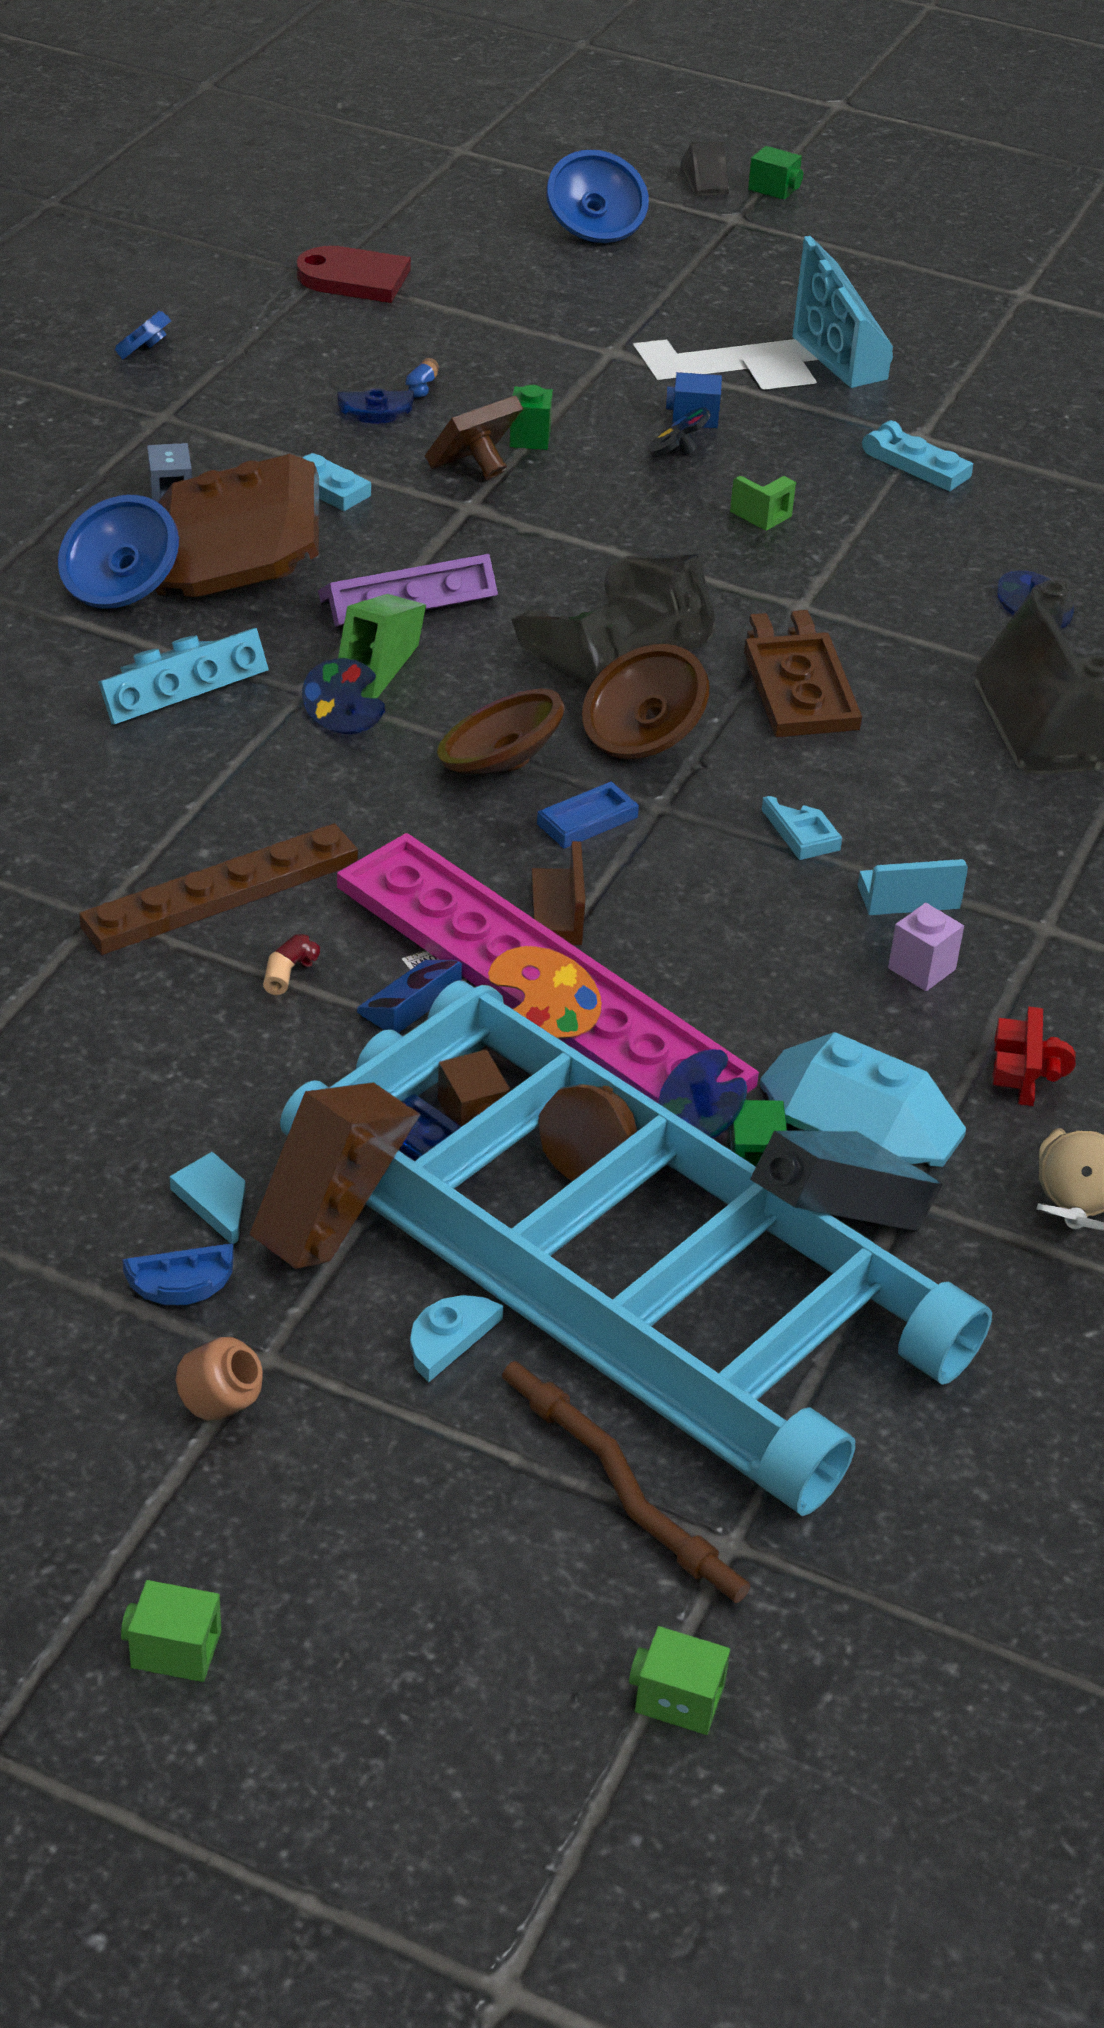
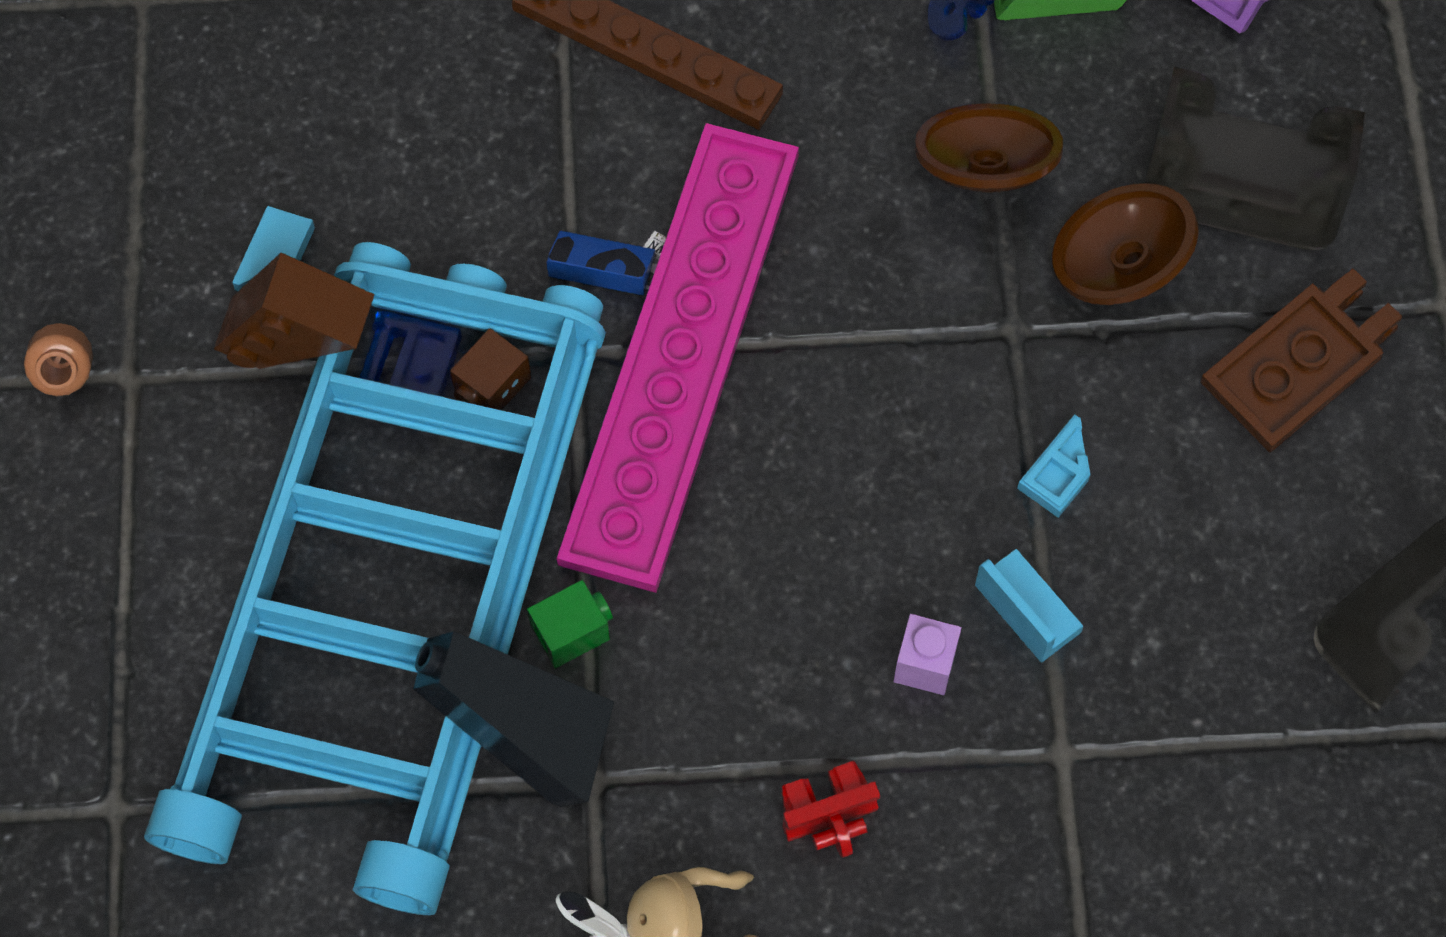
camera: 65 degrees right, 25 degrees up
blue plate [122,1243,233,1305] -> none
arm [263,934,320,995] -> none
medium azure plate [410,1295,503,1382] -> none
orange piece [488,946,602,1039] -> none
reddish brown bar [502,1361,751,1603] -> none
reddish brown panel [531,841,585,945] -> none
blue tile [537,781,639,849] -> none
reddish brown hat [539,1084,637,1181] -> none
clear blue piece [658,1049,747,1139] -> none
medium azure wedge [760,1032,966,1167] -> none

